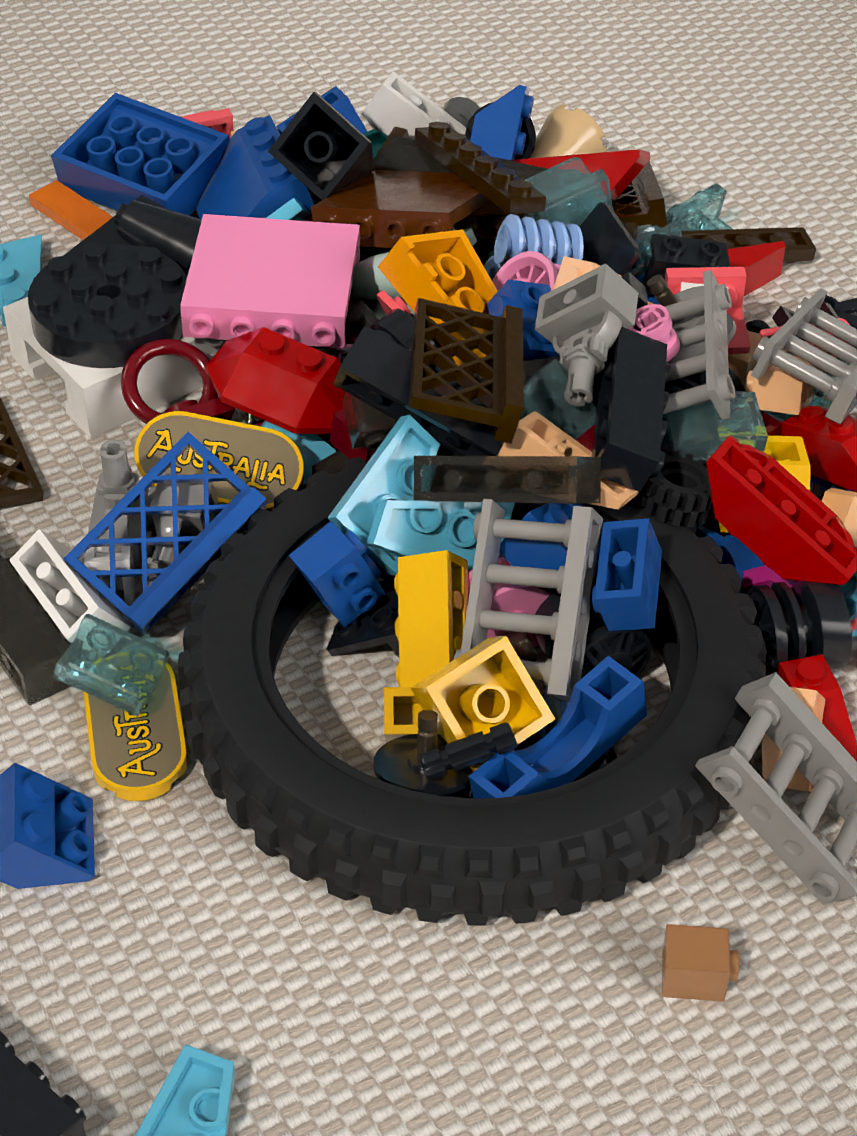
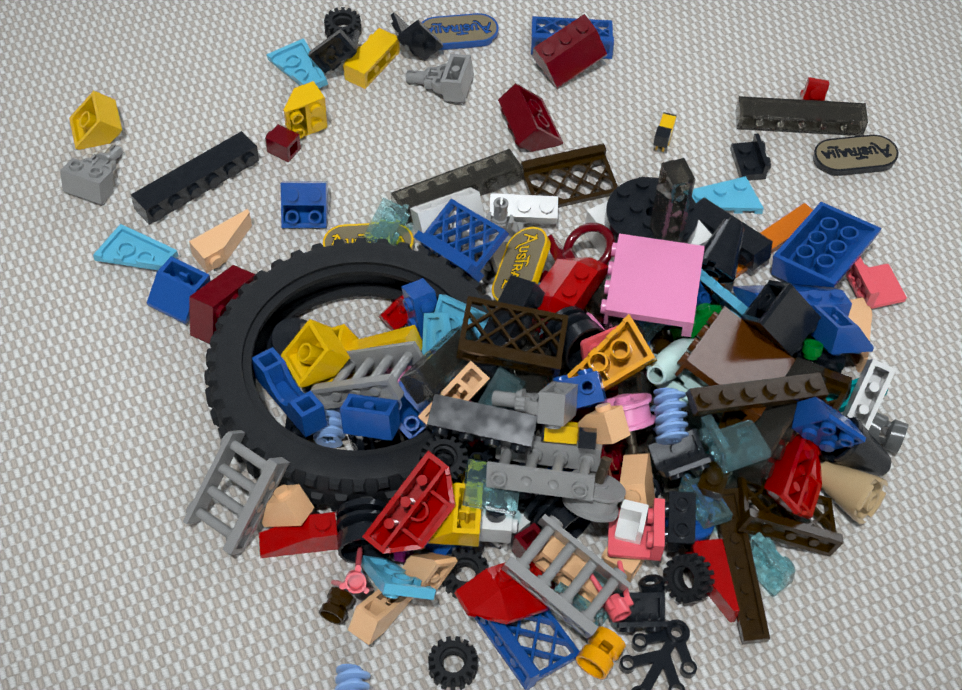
camera: 95 degrees right, 10 degrees up
black axle [420,723,517,780] -> none
bright pink wheel [629,304,680,362] -> none
medium nougat brick [662,924,739,1002] -> none
none -> blue slope [146,256,211,324]
none -> light nougat slope [189,209,252,273]
none -> dark red wedge [189,265,255,344]
none -> red bracket [378,295,408,331]
none -> white brick [490,193,558,225]
none -> clear smoke brick [650,158,696,242]
none -> black tyre [663,553,715,603]

